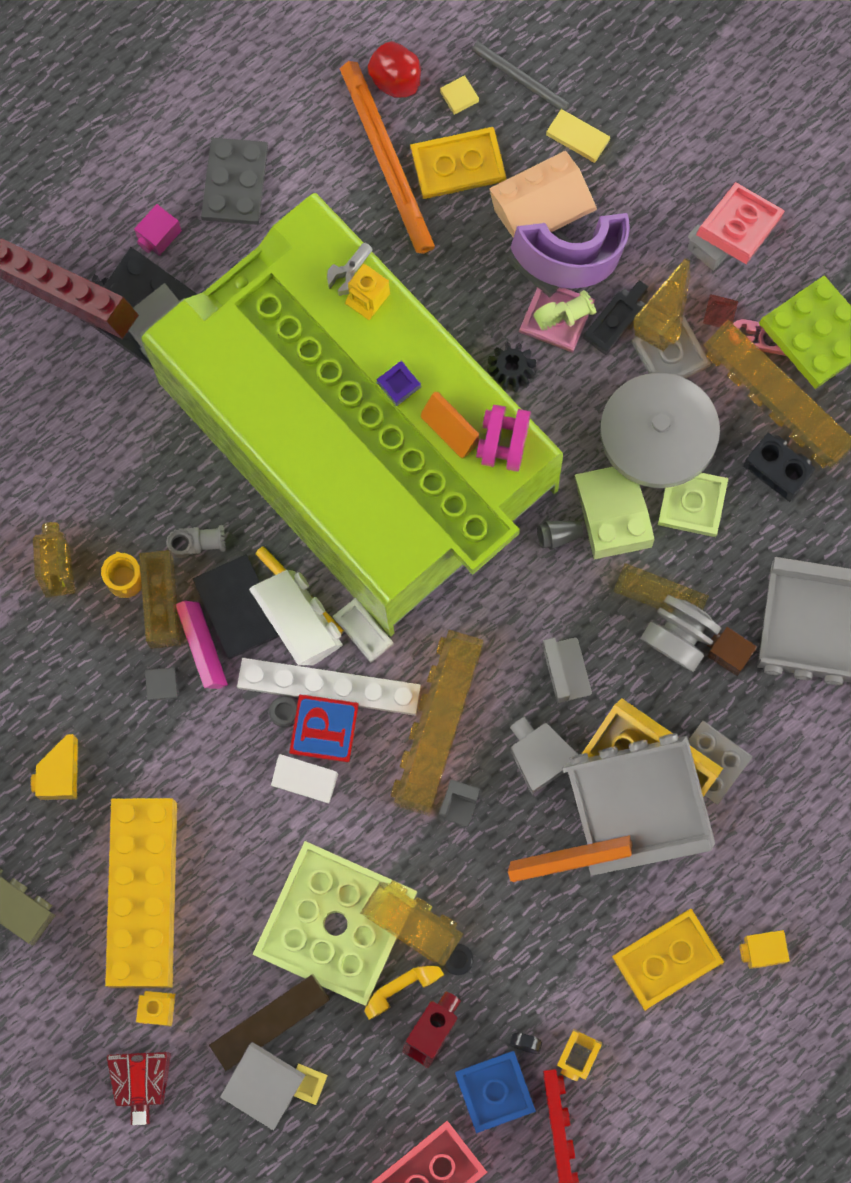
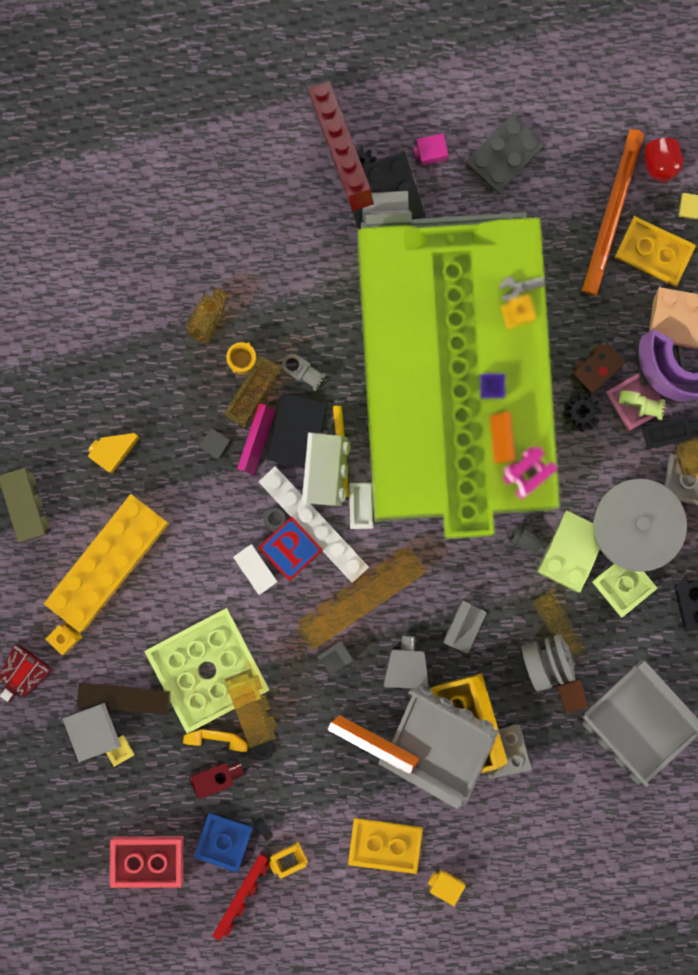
camera: 35 degrees right, 10 degrees up
none -> reddish brown brick [571,342,626,395]

